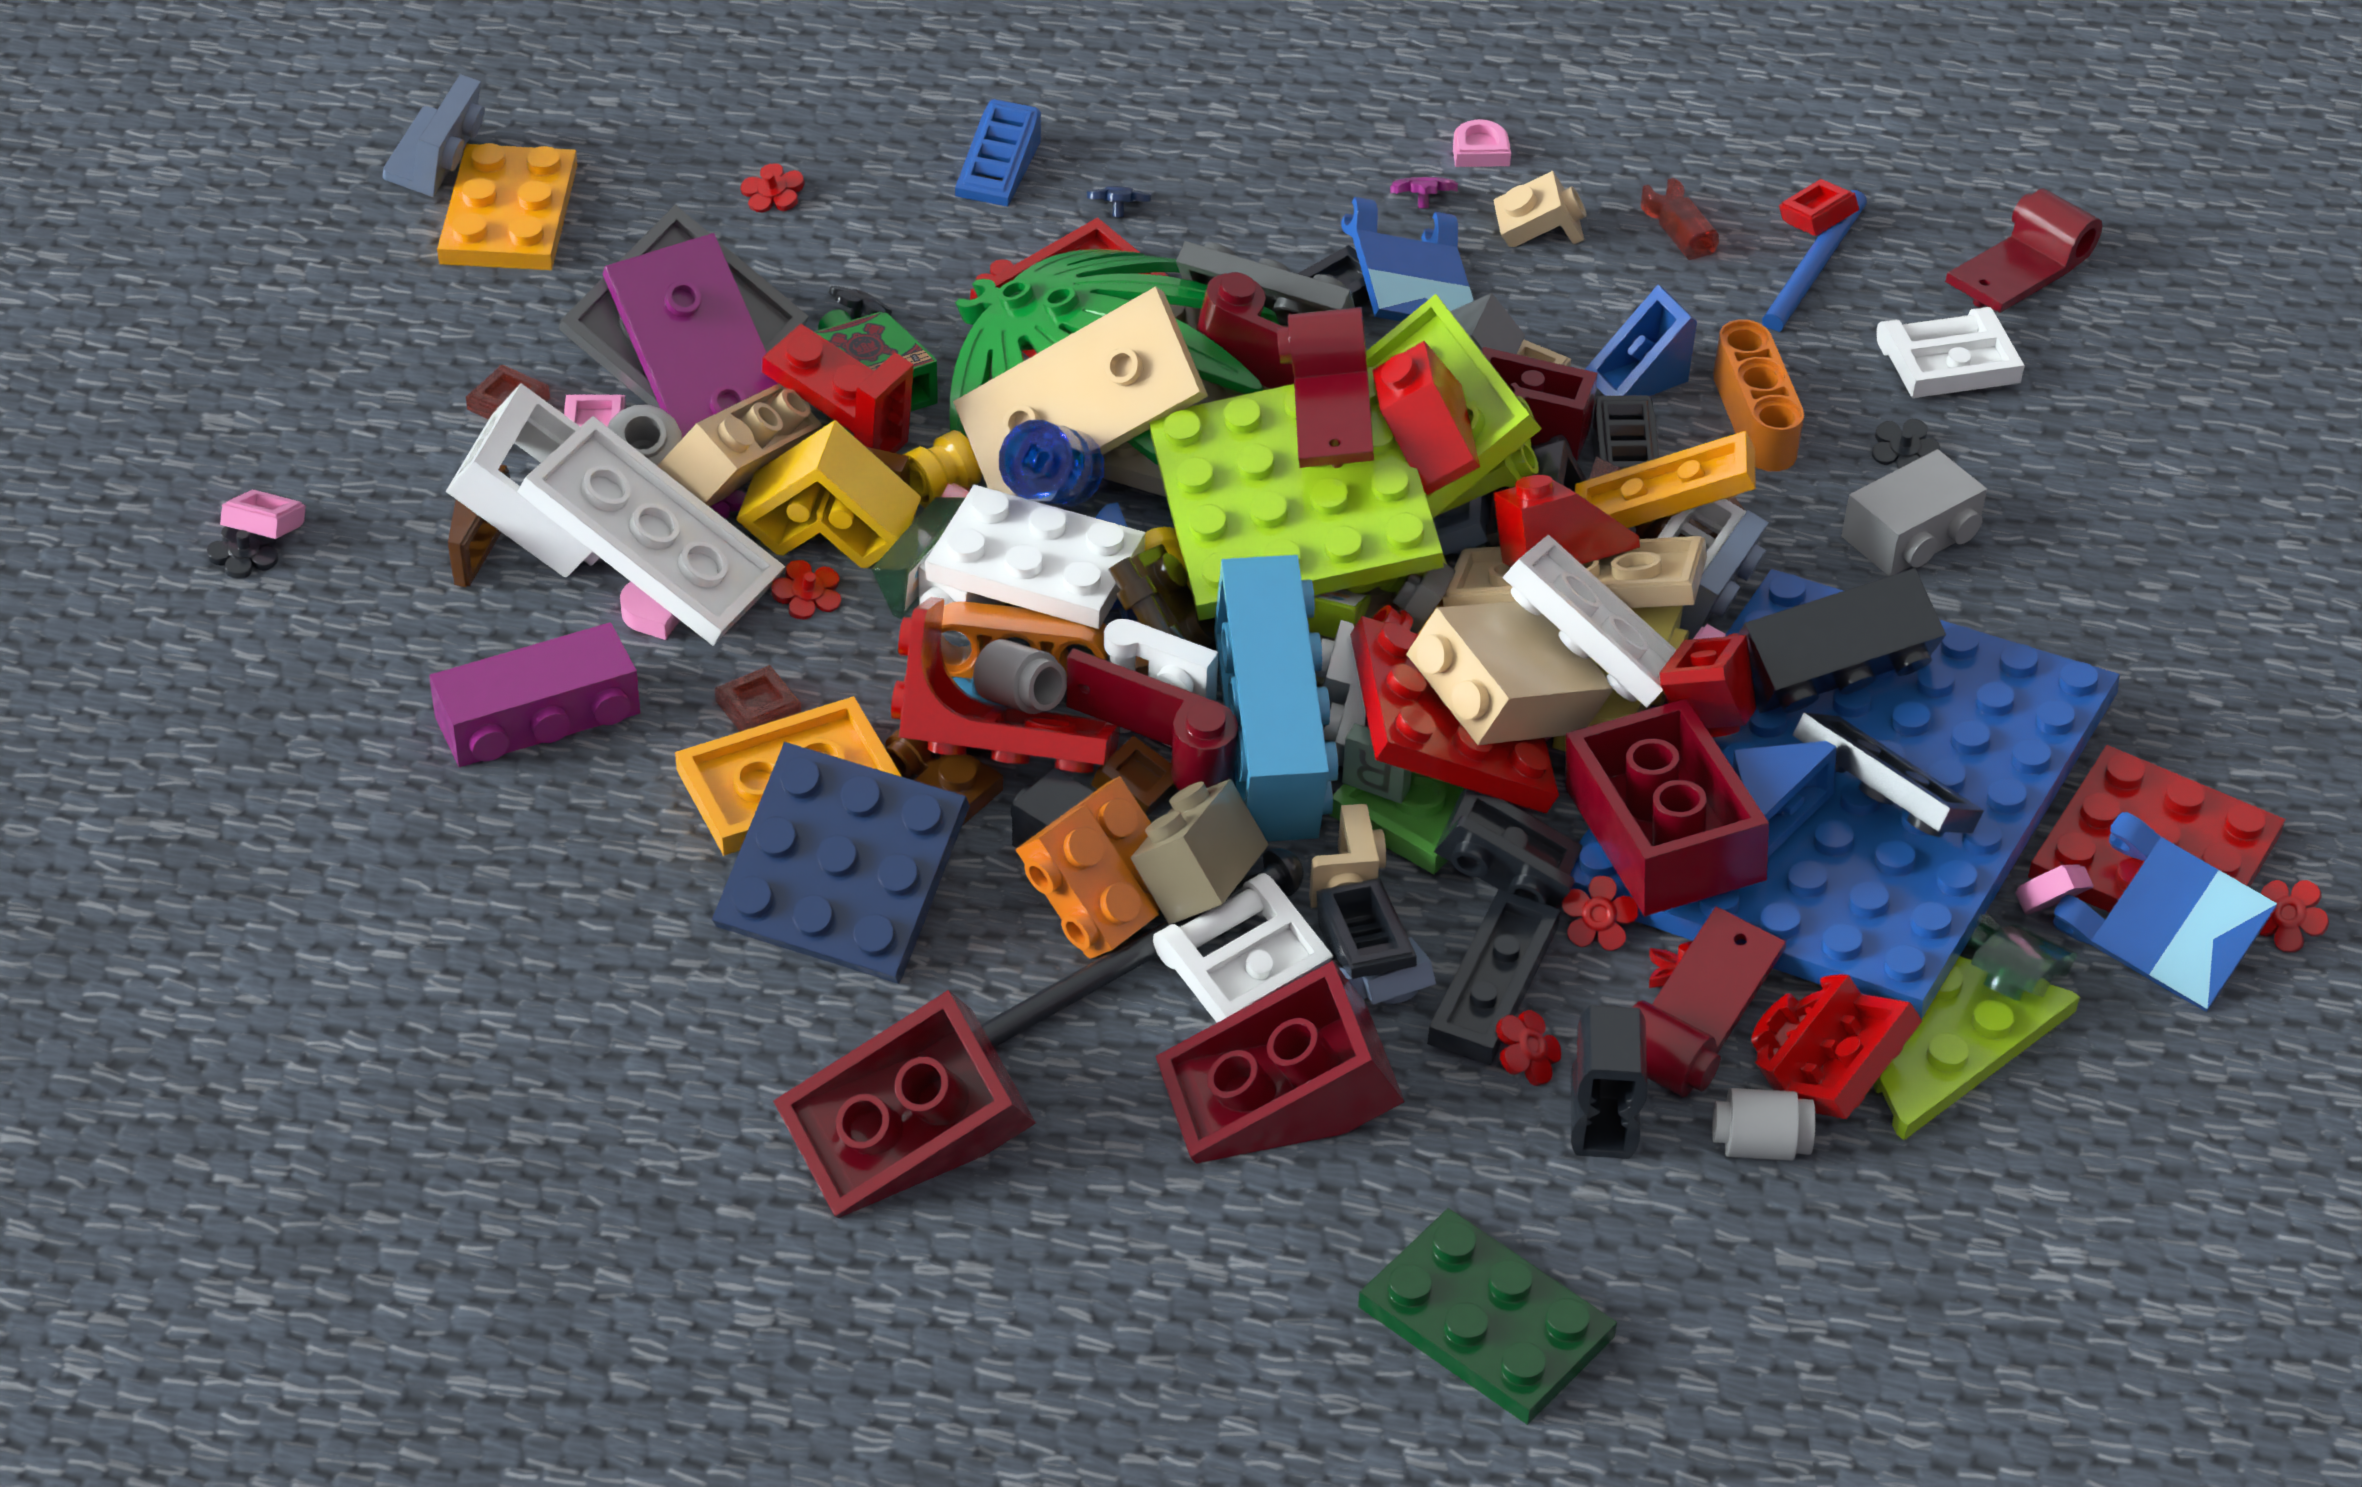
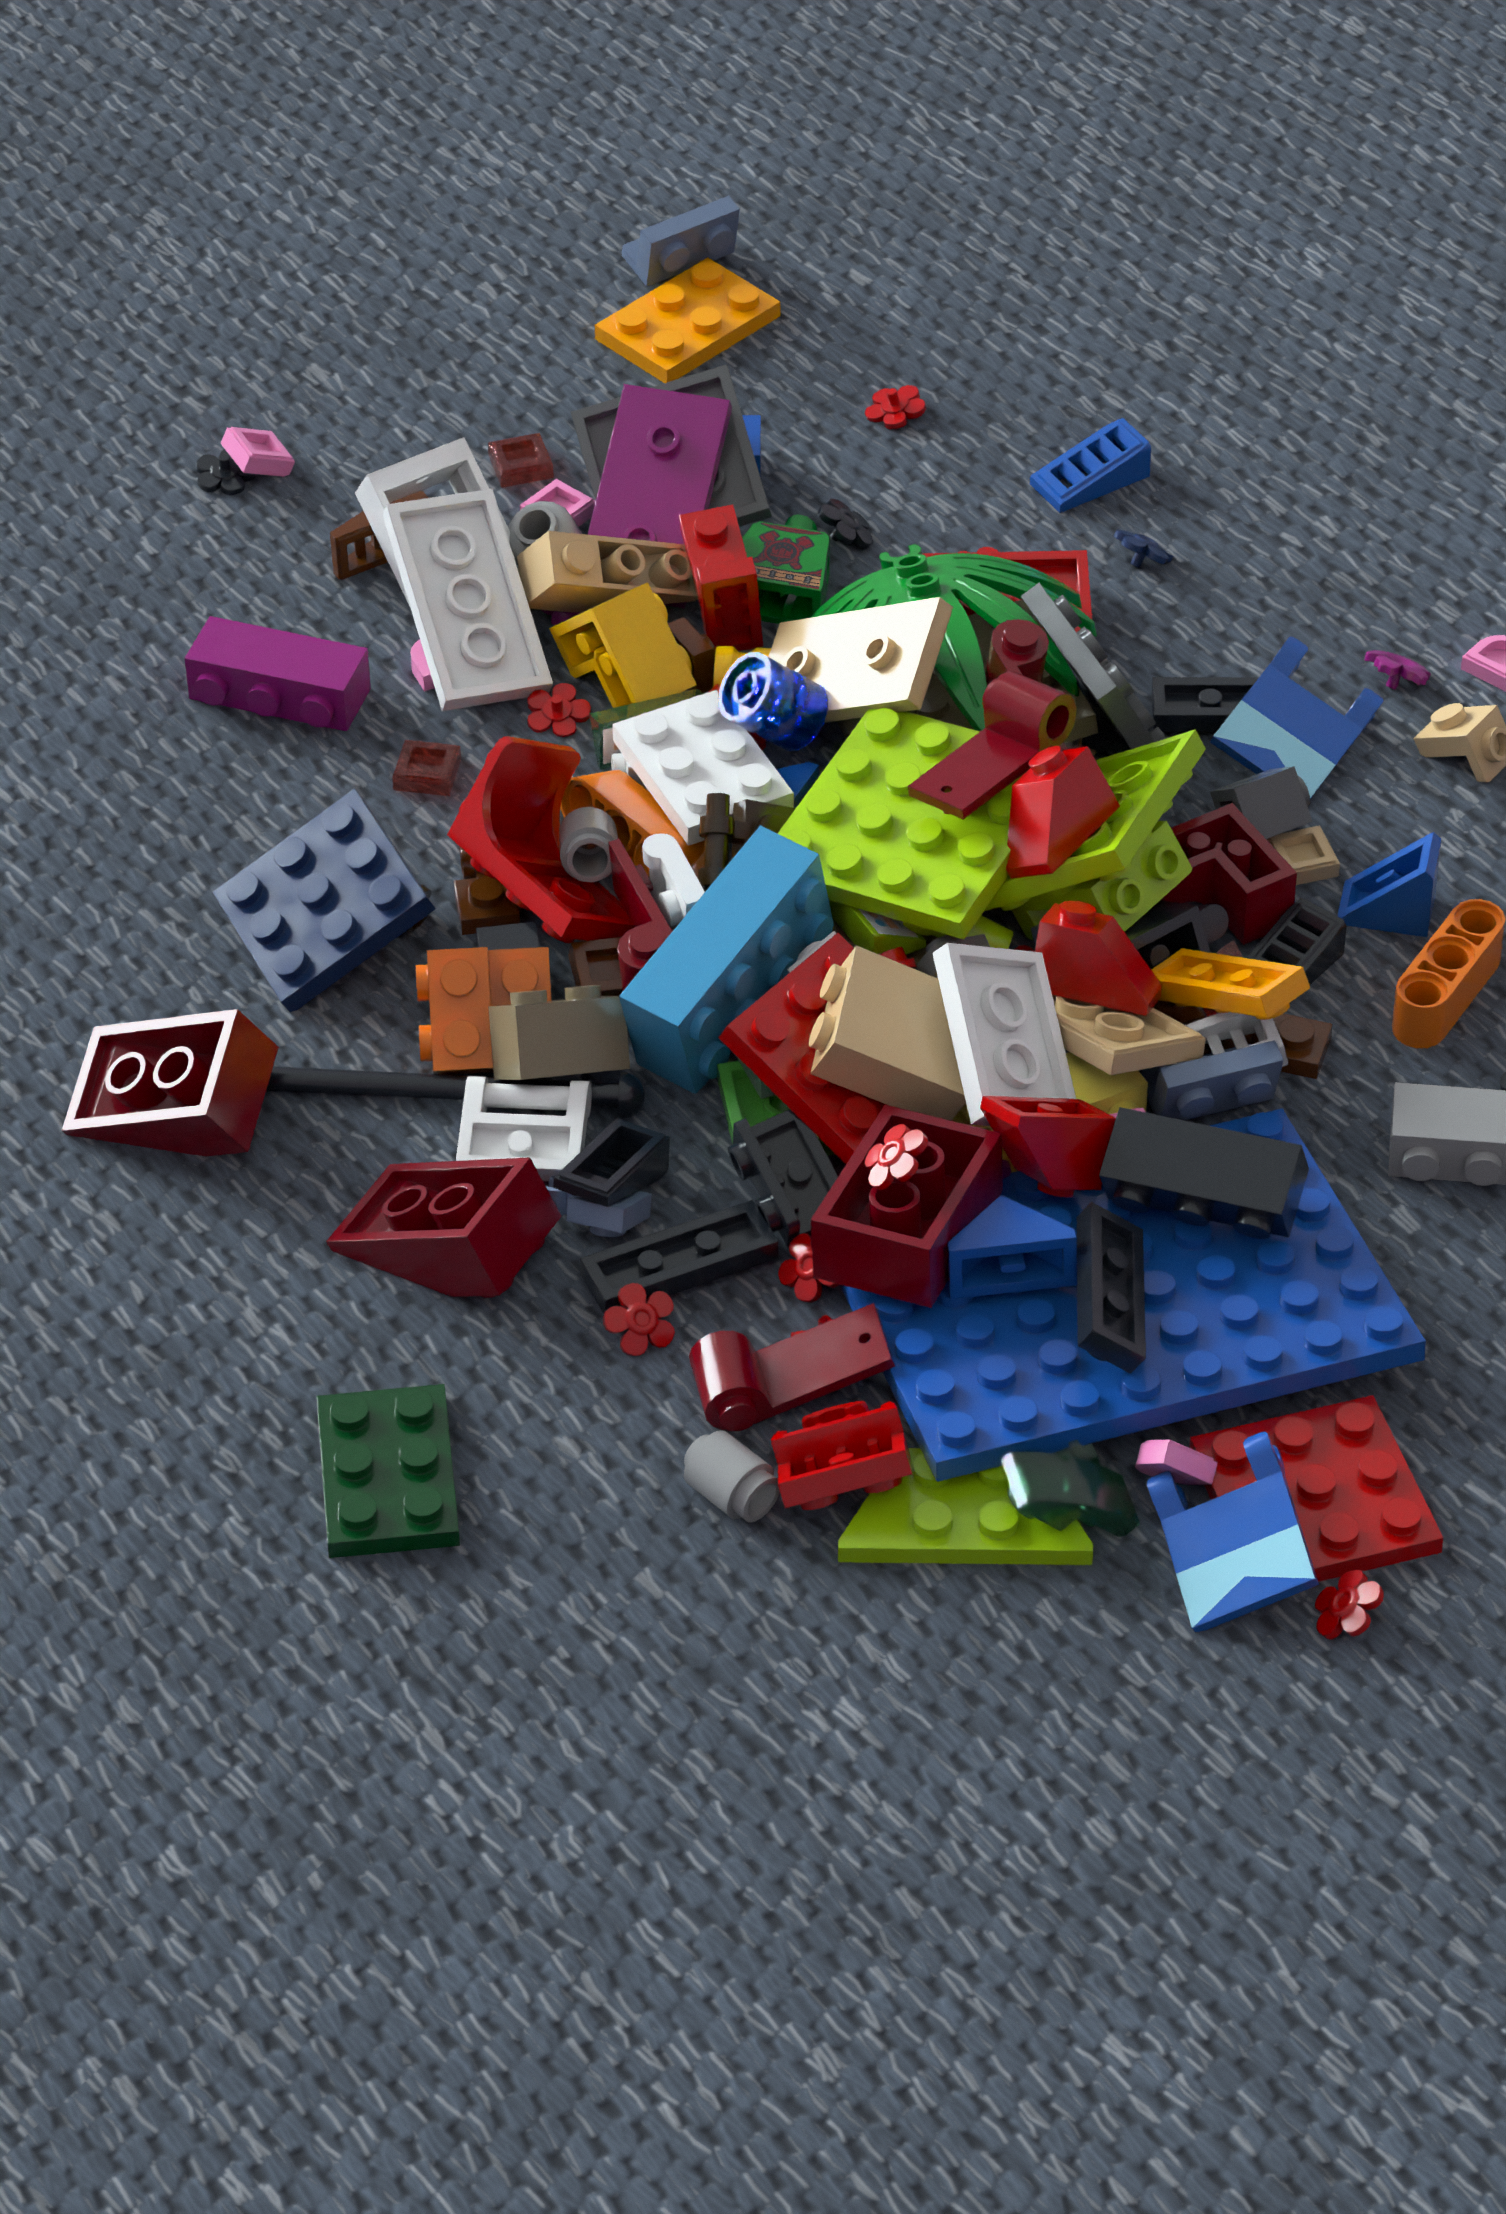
camera: 45 degrees right, 0 degrees up
light orange plate [675,696,902,856] -> none
tan bracket [1309,804,1386,908] -> none
black brick [1570,1005,1648,1159] -> none
none -> plant [865,1124,928,1190]

